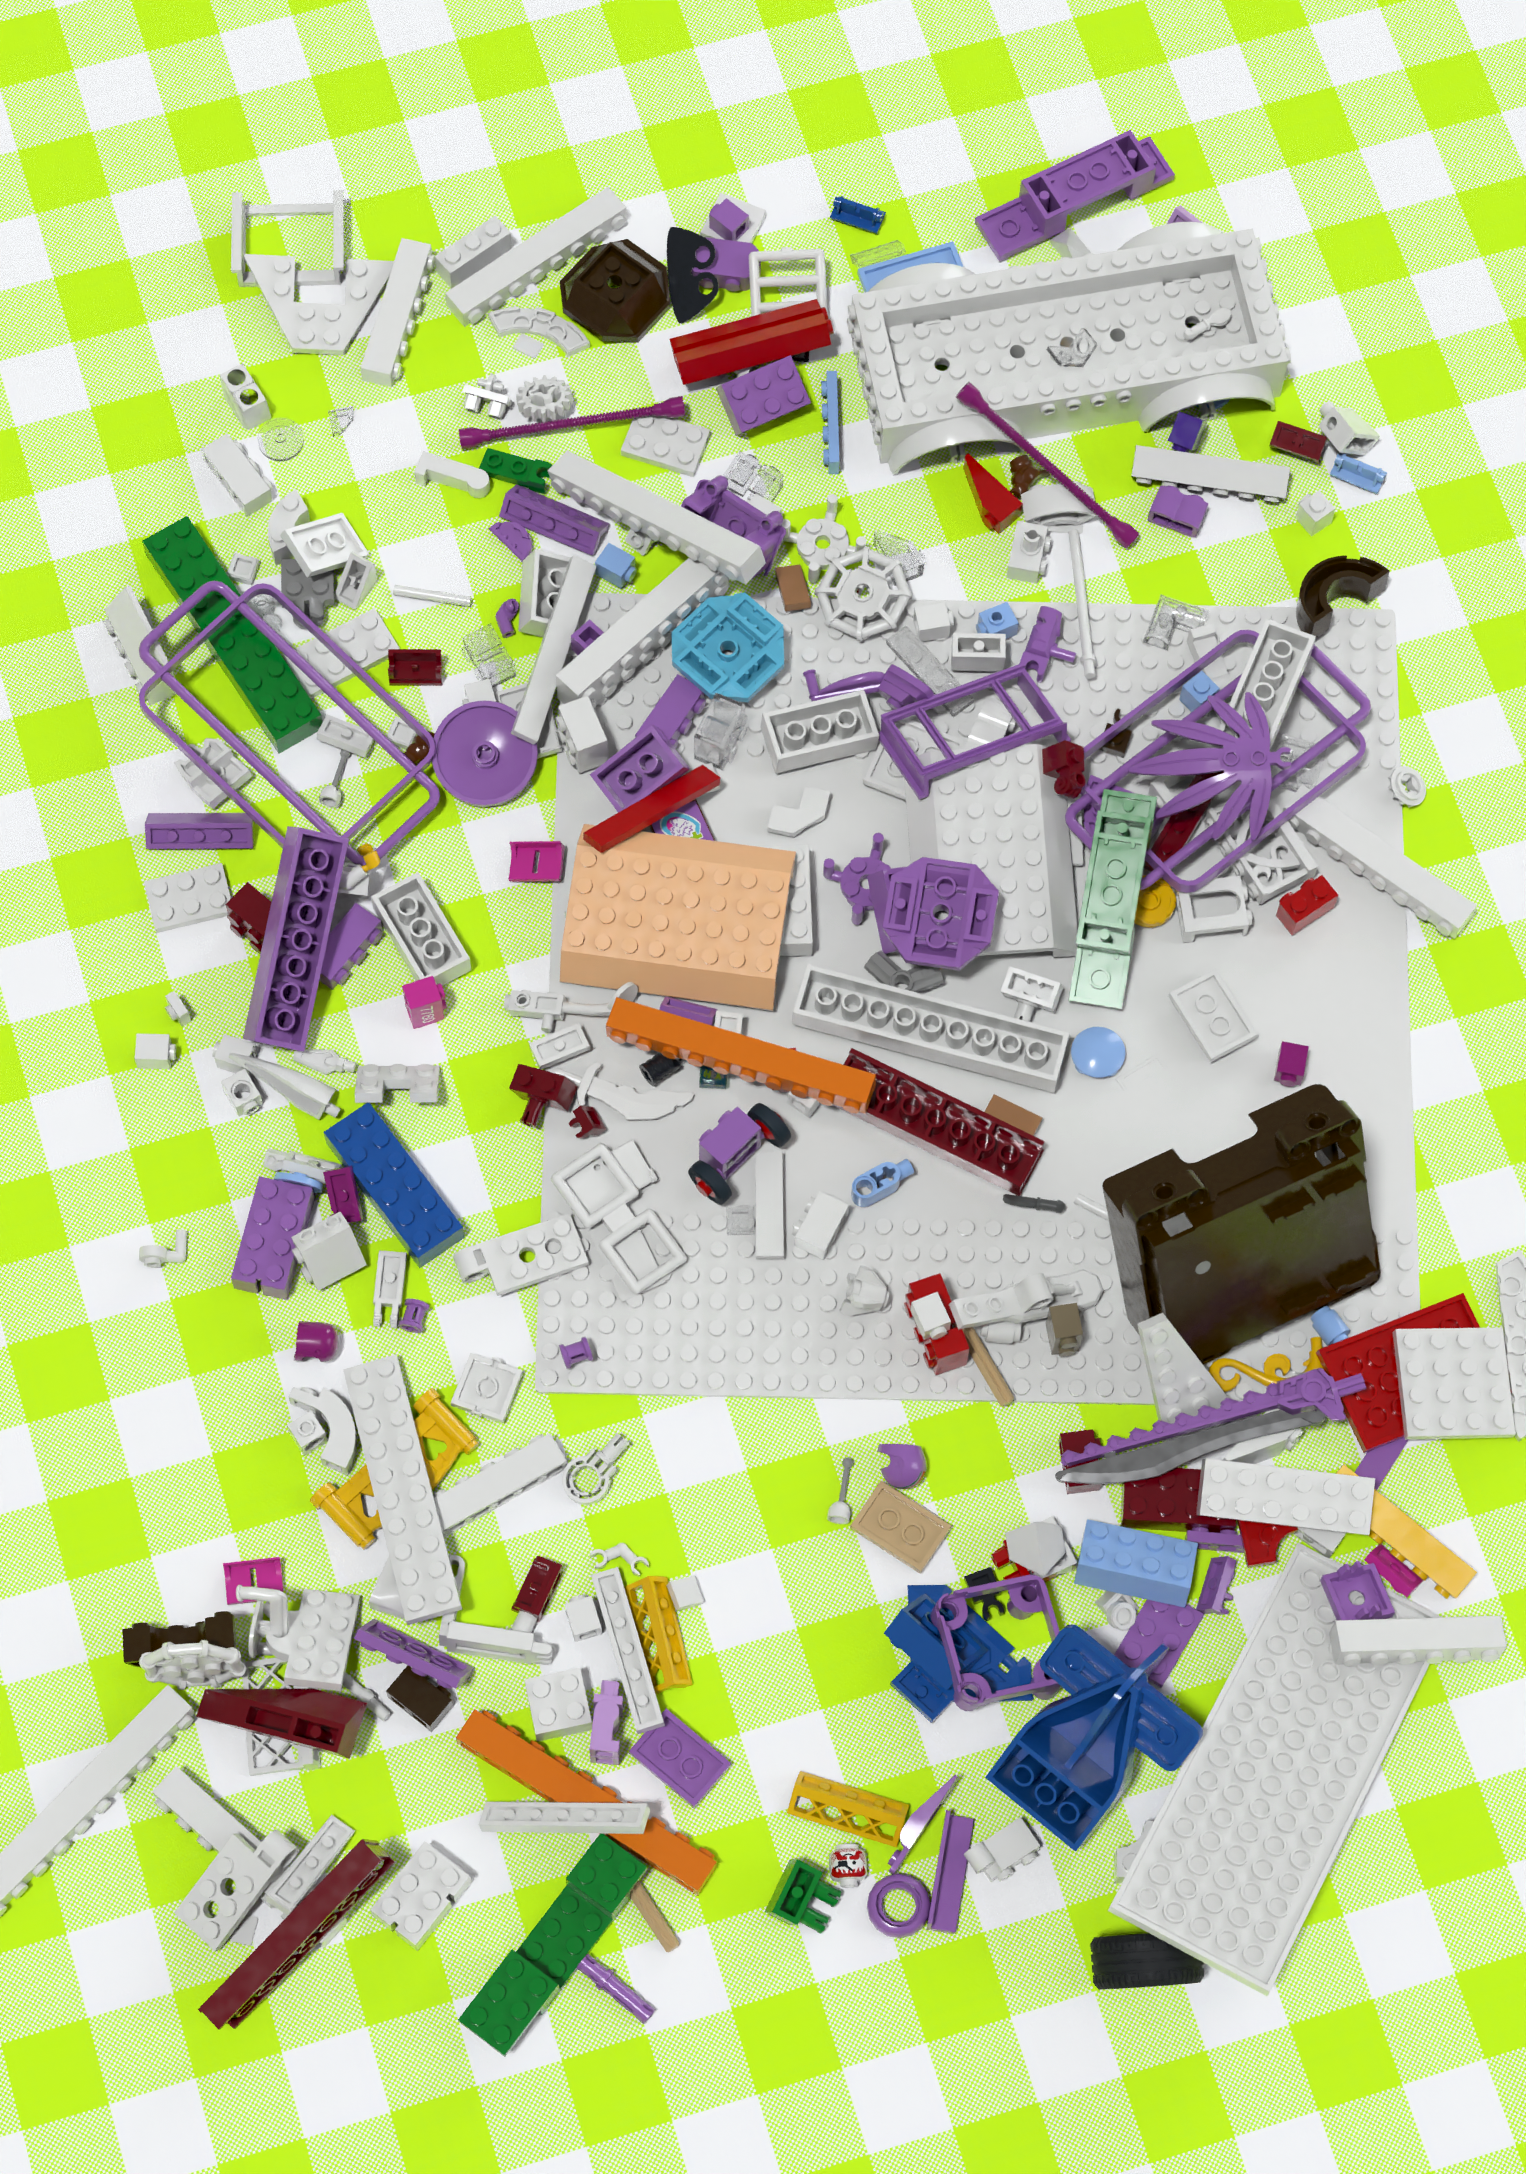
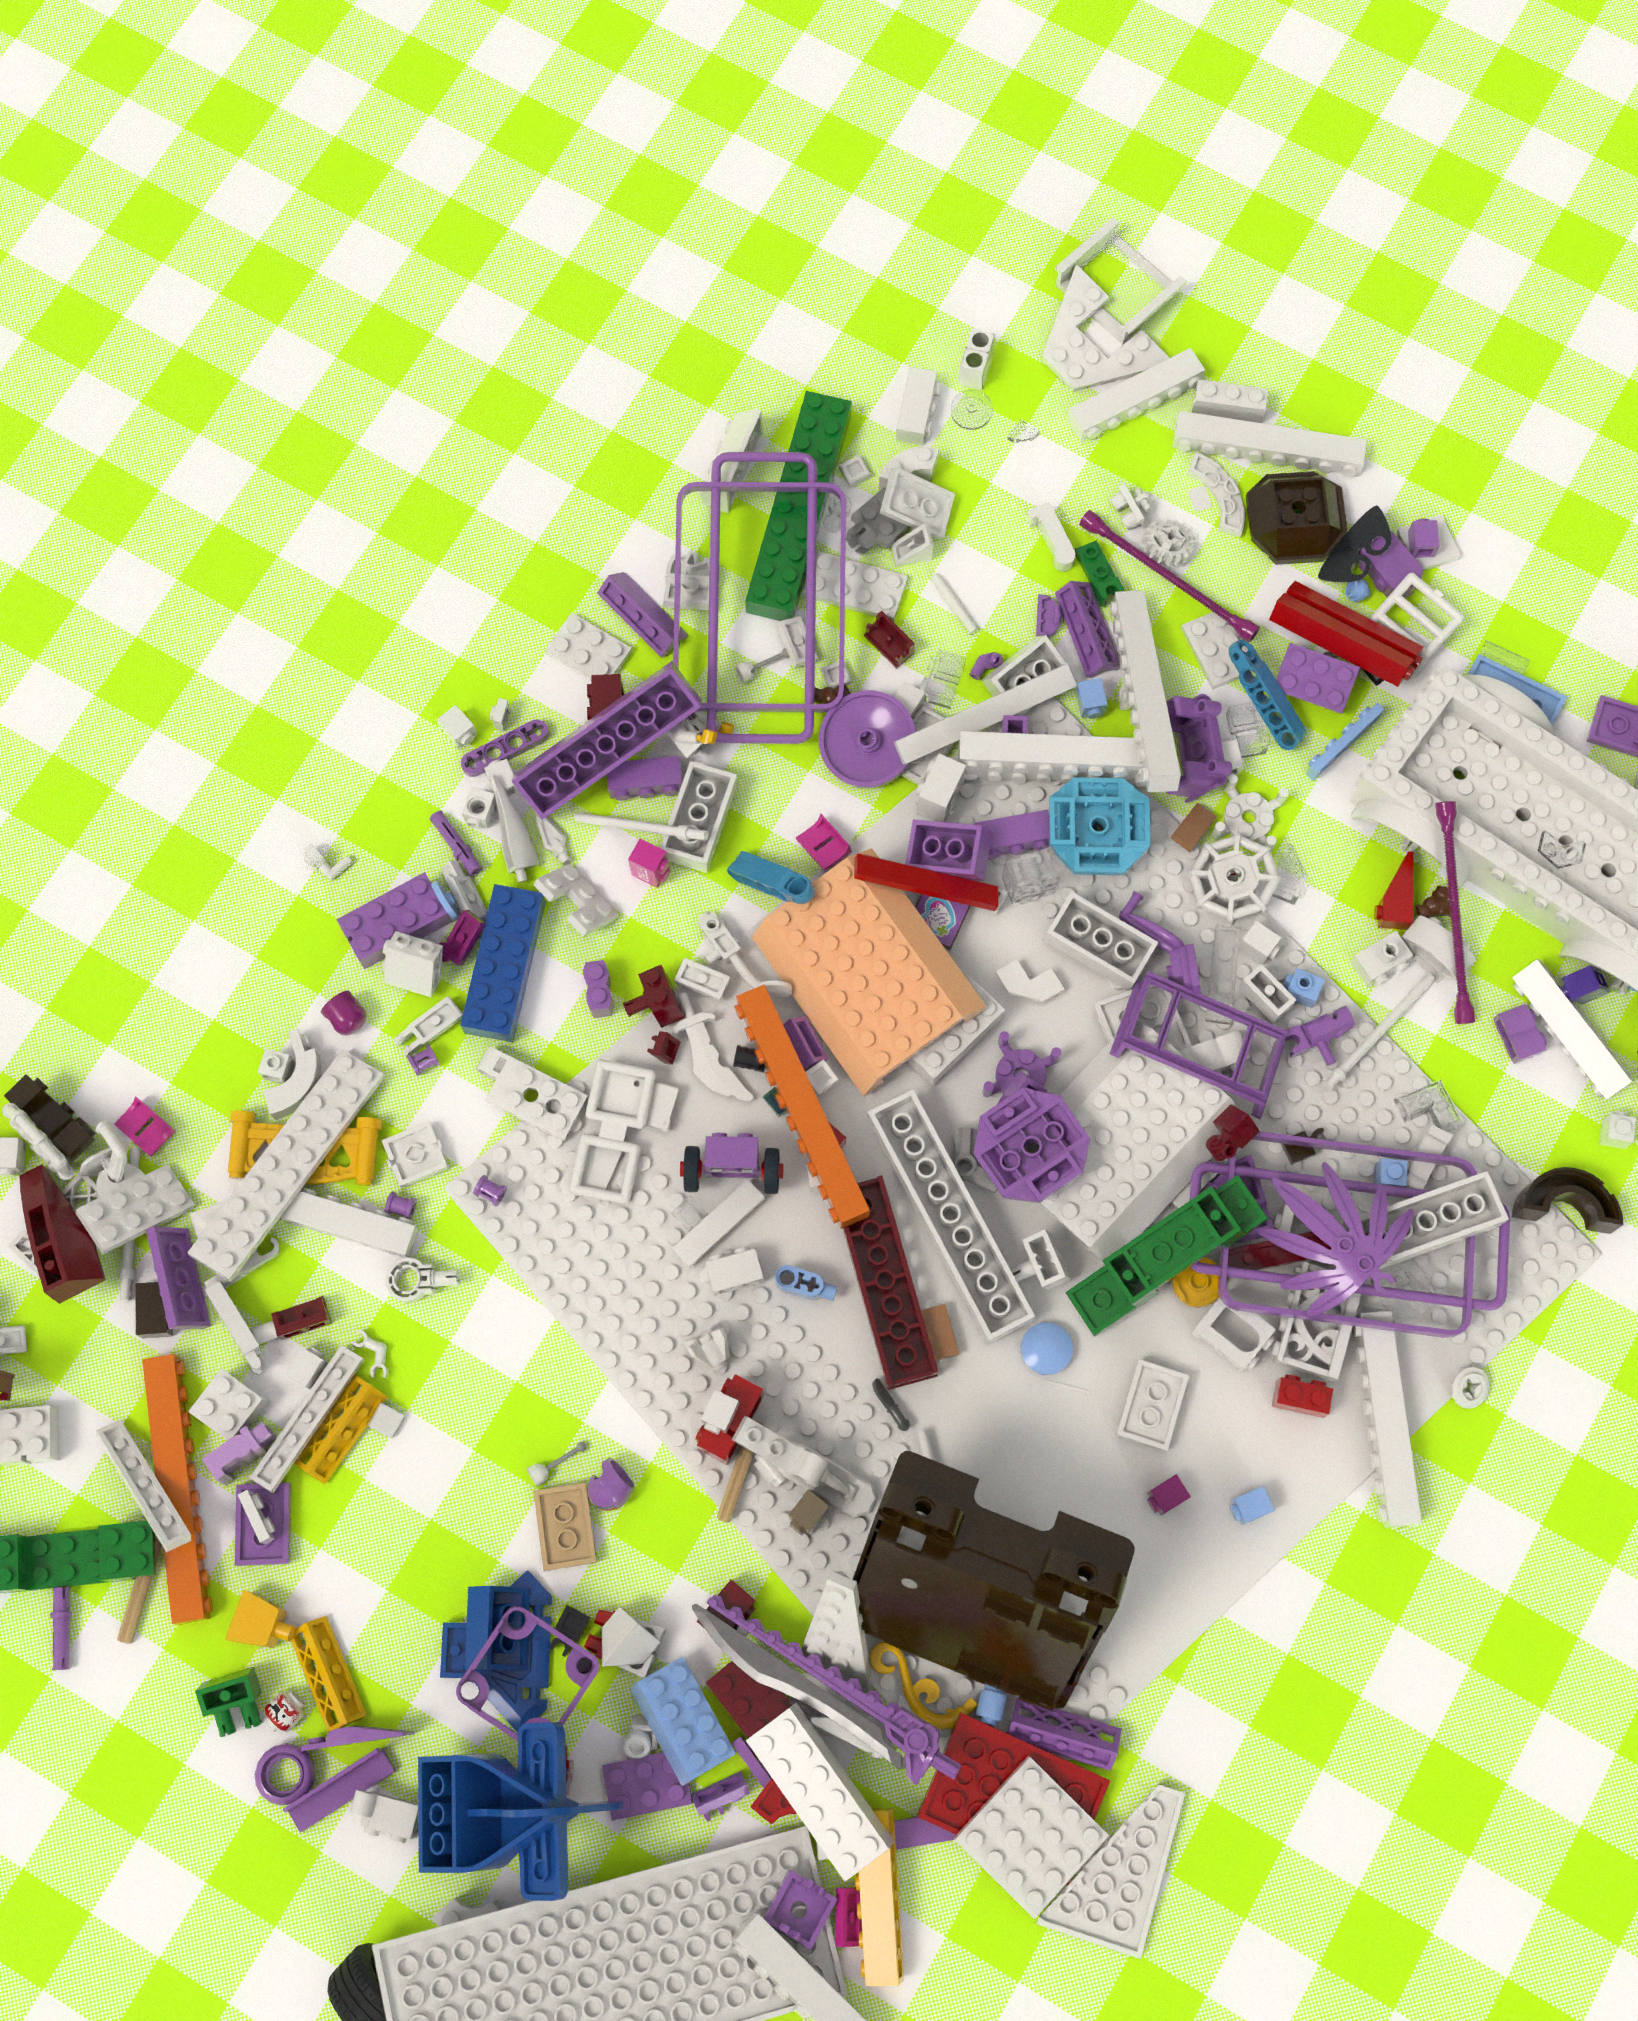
camera: 50 degrees right, 5 degrees up
blue hinge [830,196,886,234] -> none
none -> yellow torso [225,1590,296,1648]
none -> white plate [238,1490,275,1545]
none -> medium lavender bush [384,1191,417,1220]
none -> medium lavender pin [429,810,483,877]
none -> medium lavender beam [461,719,549,777]
none -> white bar [574,812,709,841]
none -> medium lavender brick [583,960,614,1018]
none -> dark azure piece [726,851,815,904]
none -> medium lavender fence [1007,1697,1122,1771]
none -> dark azure piece [1228,640,1306,750]
none -> light blue brick [1230,1486,1275,1525]
none -> light blue plate [1345,579,1370,602]

